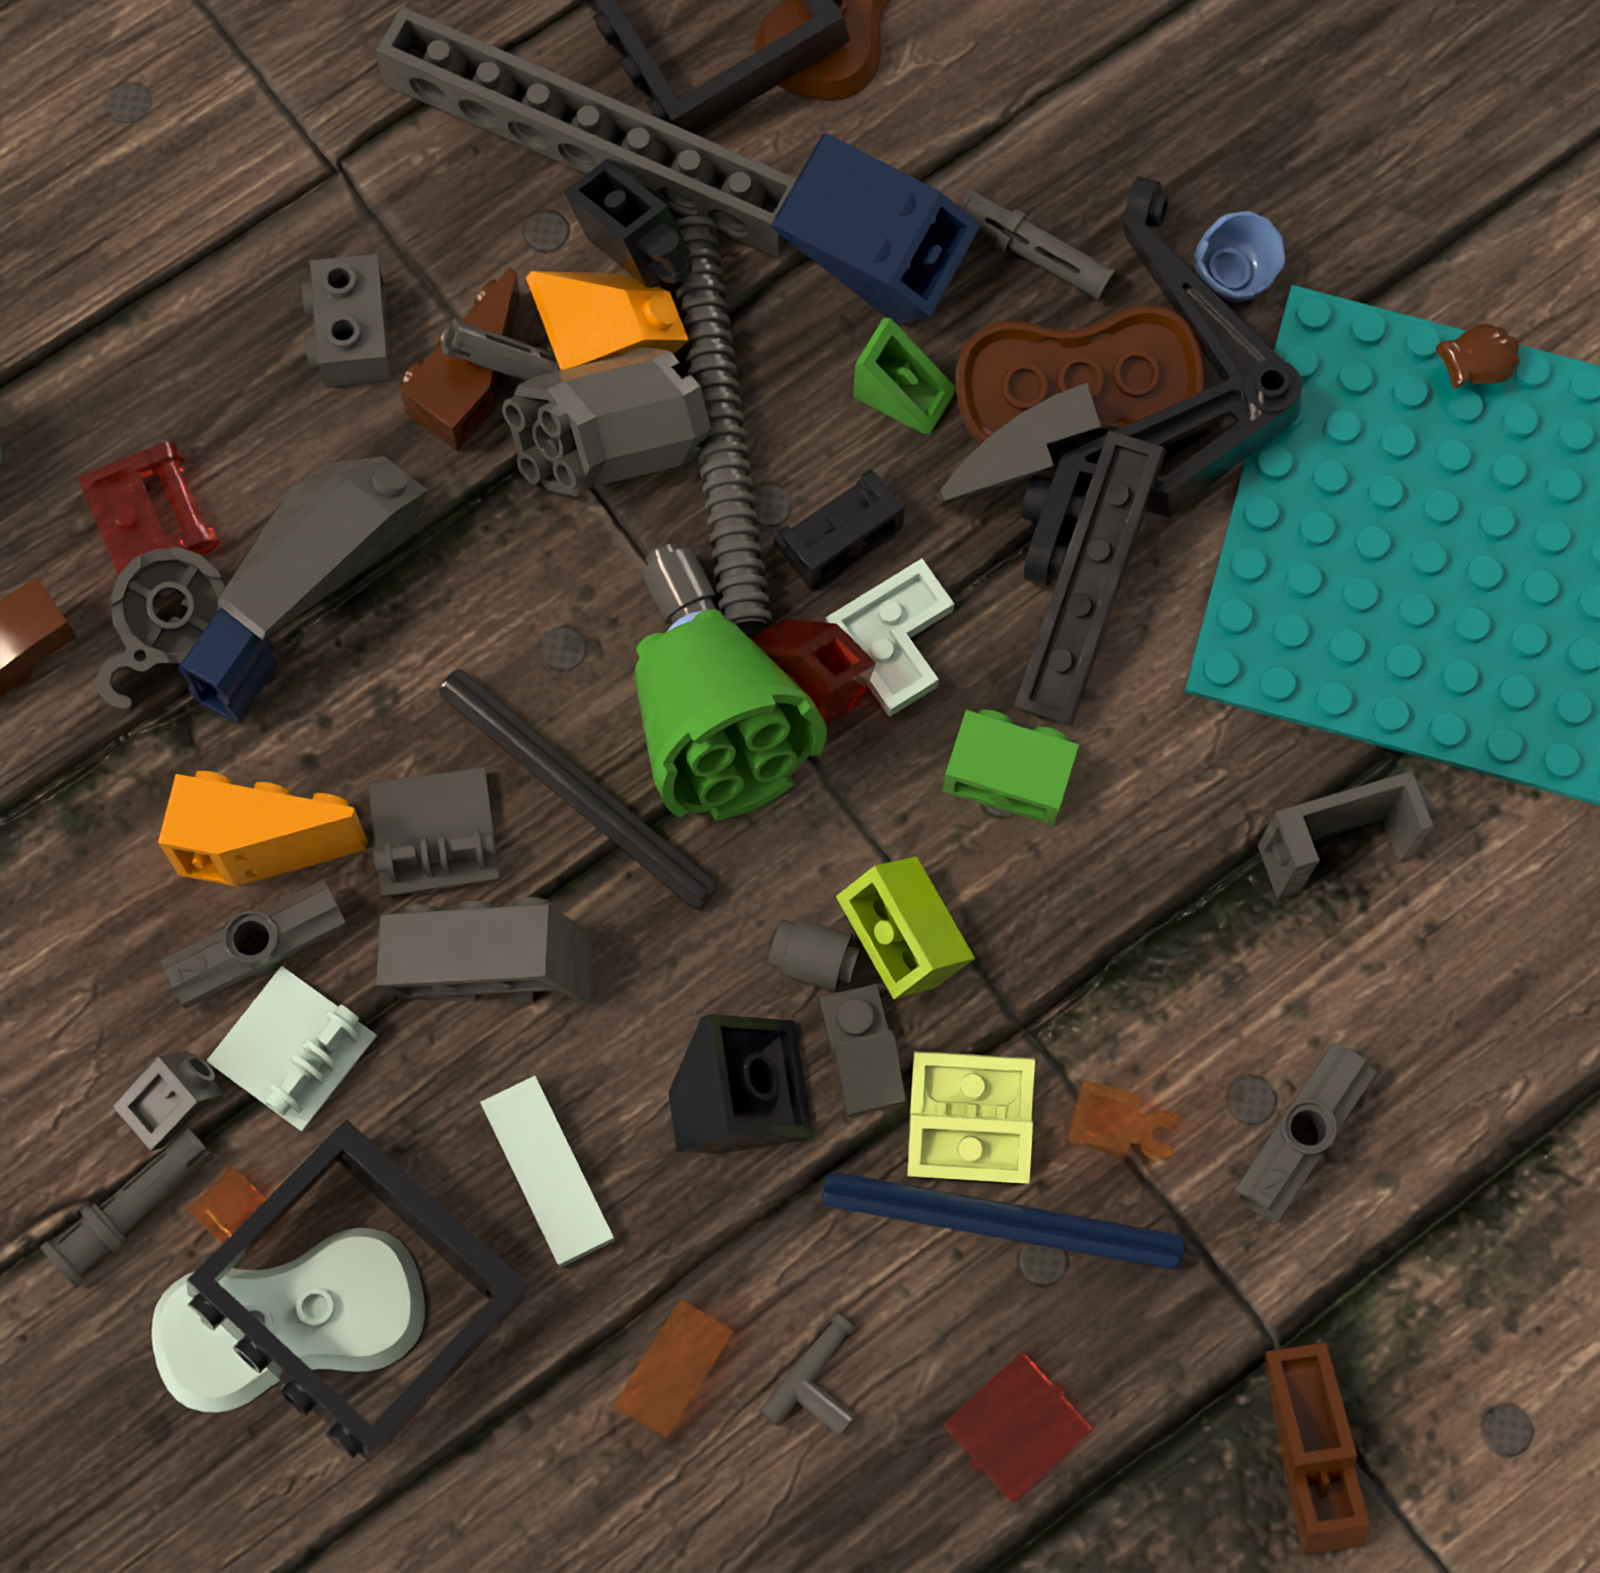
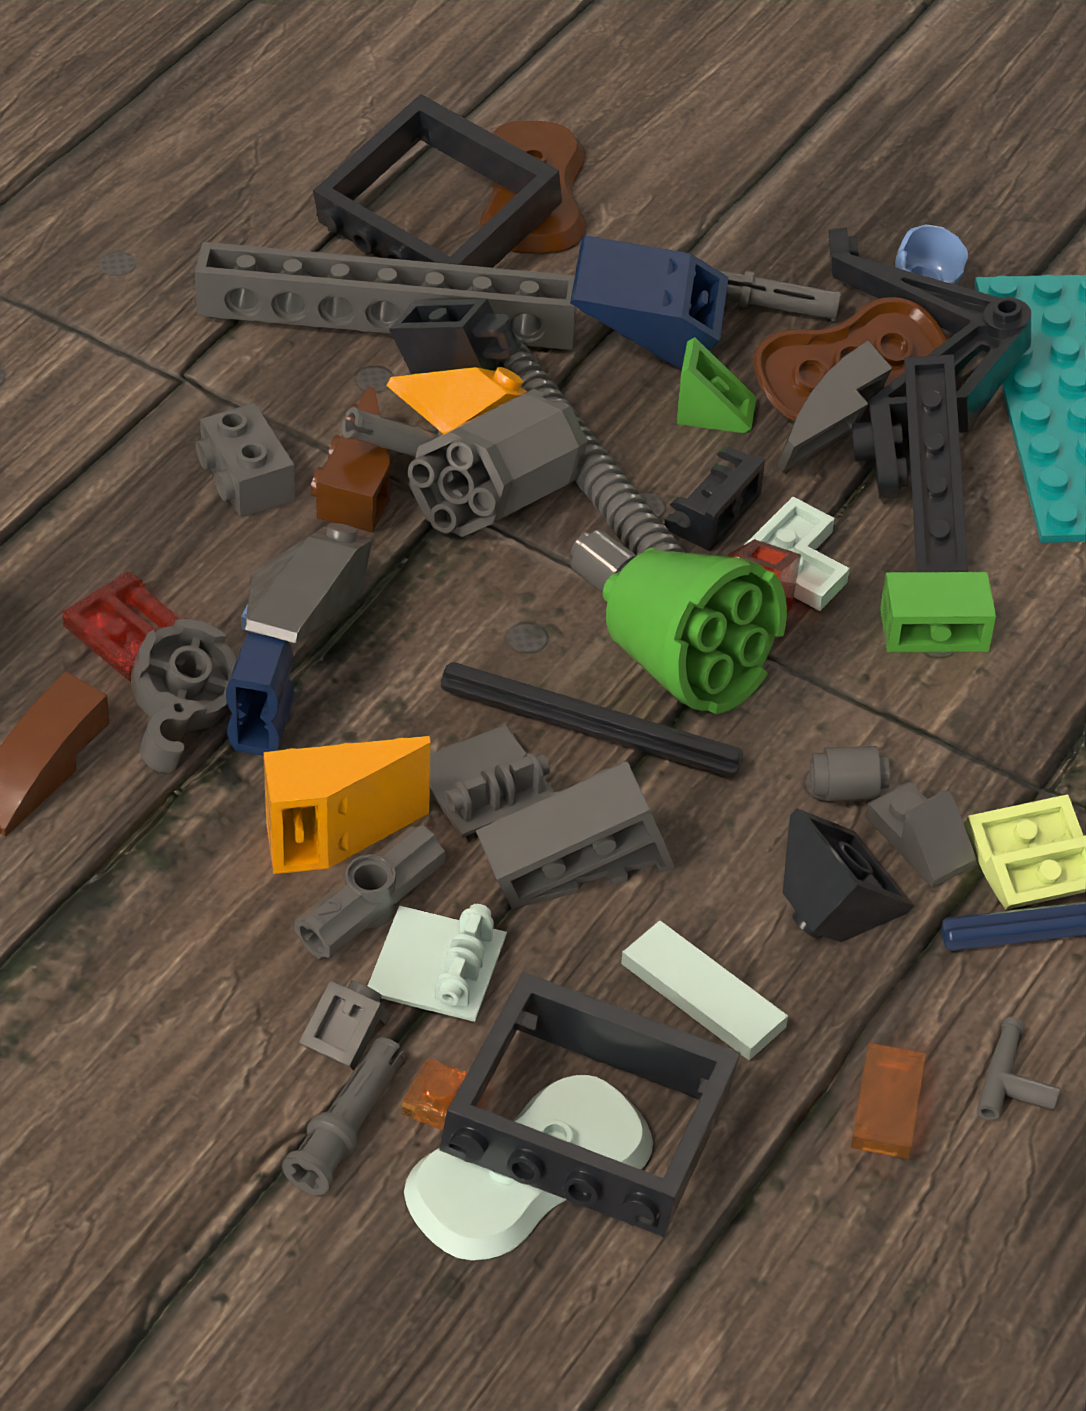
camera: 20 degrees left, 25 degrees down
lime brick [836,856,975,999] -> none

